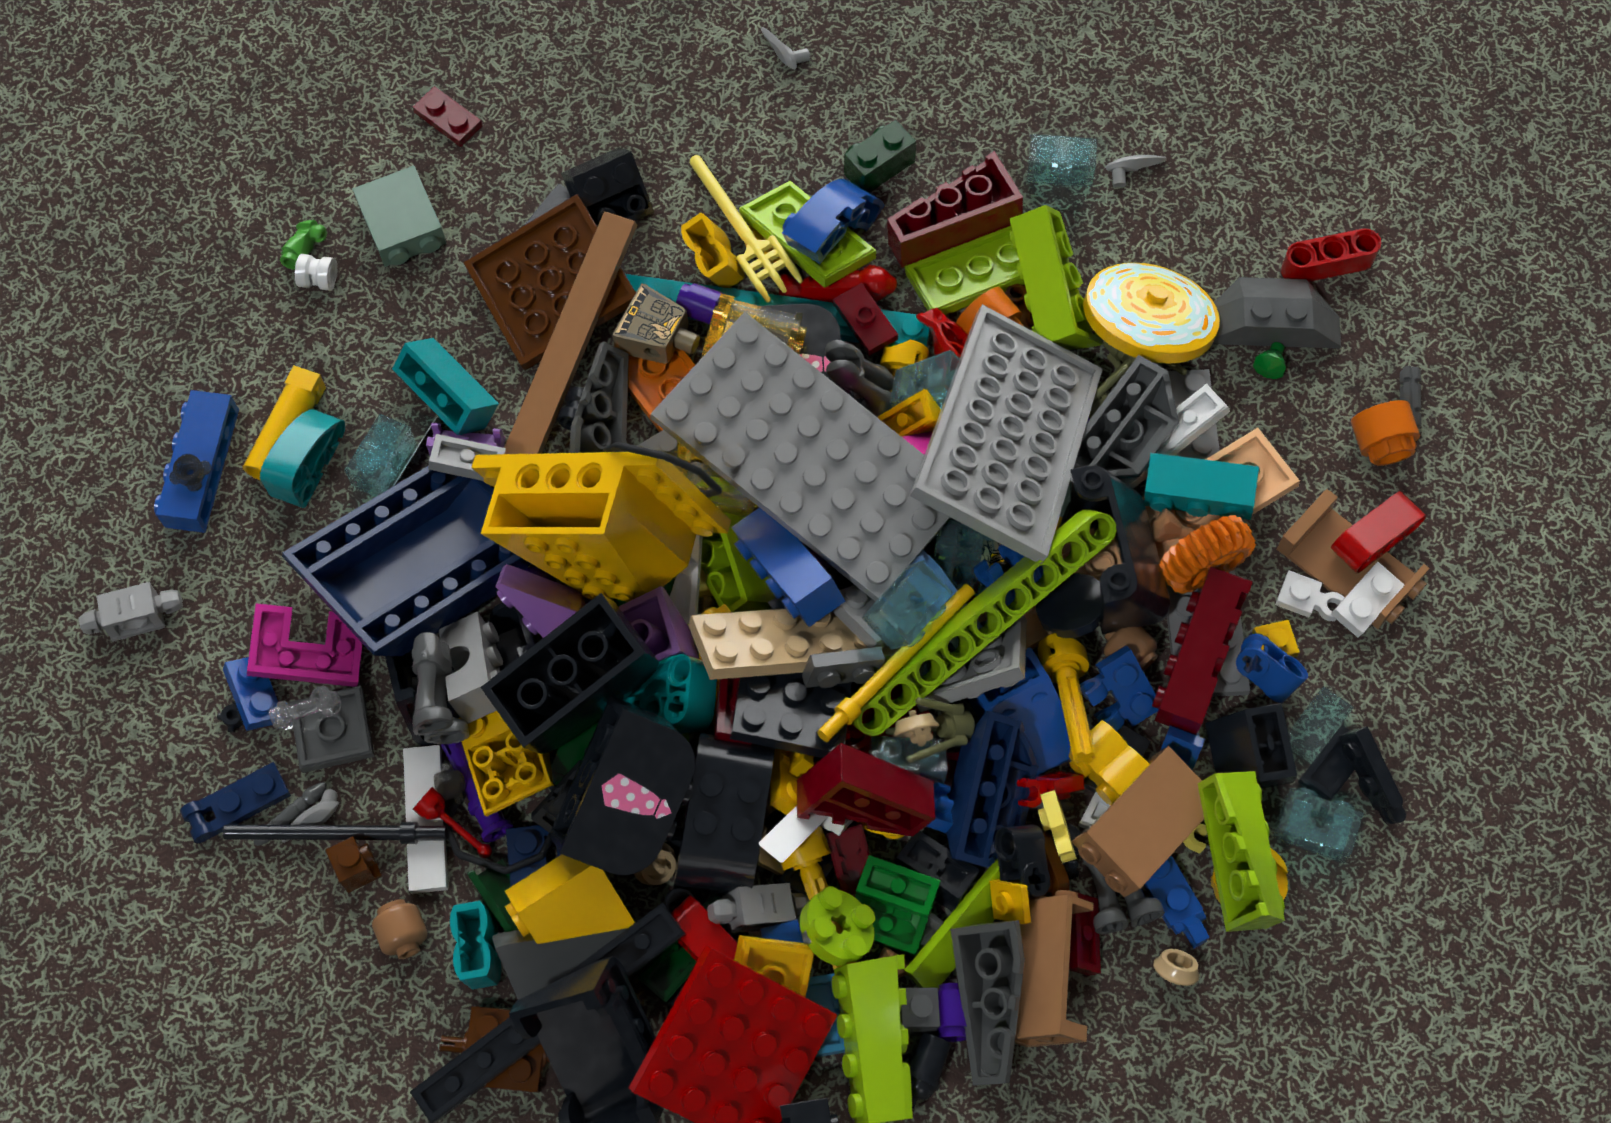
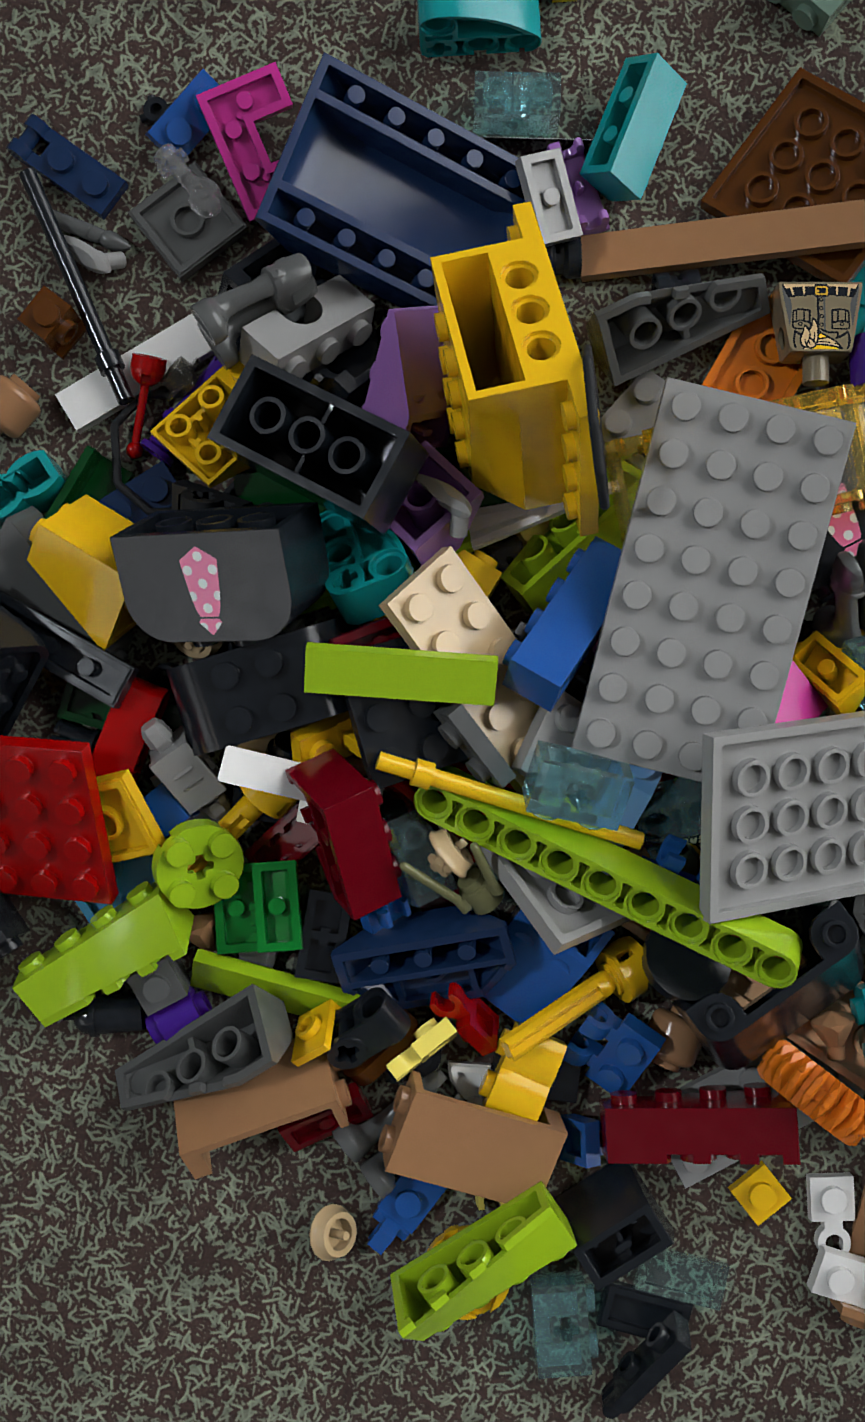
camera: 60 degrees right, 20 degrees up
blue piece [1236,634,1308,703] -> none
none -> lime tile [304,642,498,706]
none -> light grey bar [416,474,472,538]

